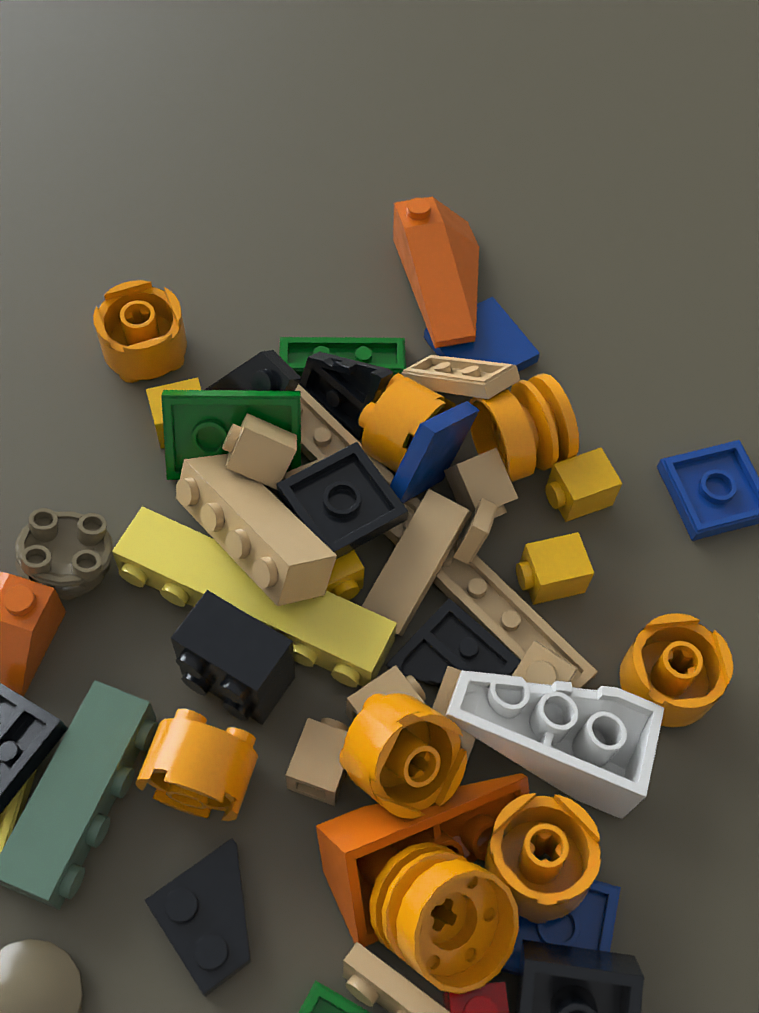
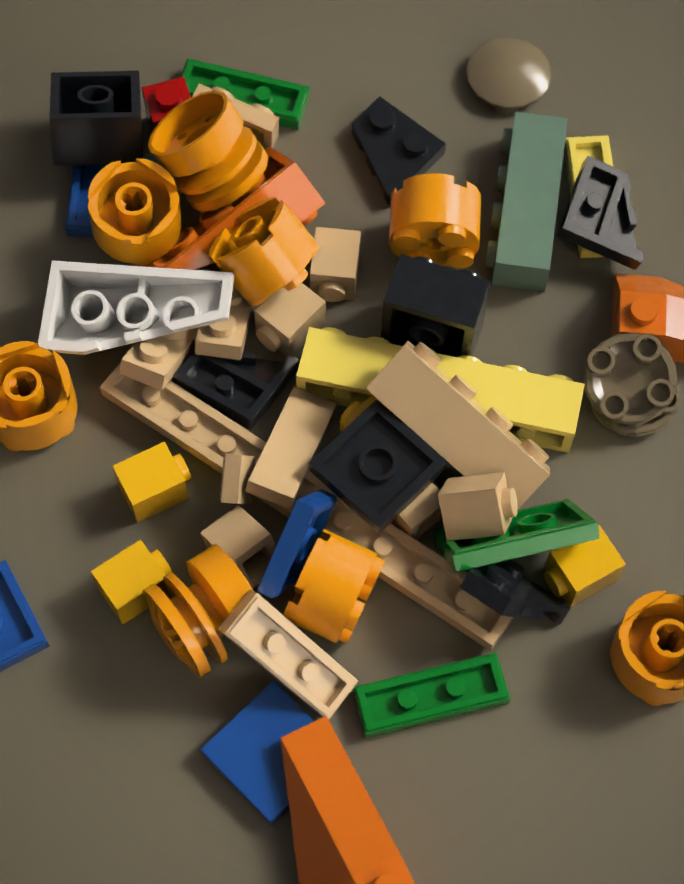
camera: 170 degrees right, 5 degrees up
black wing [299,352,393,440] -> none

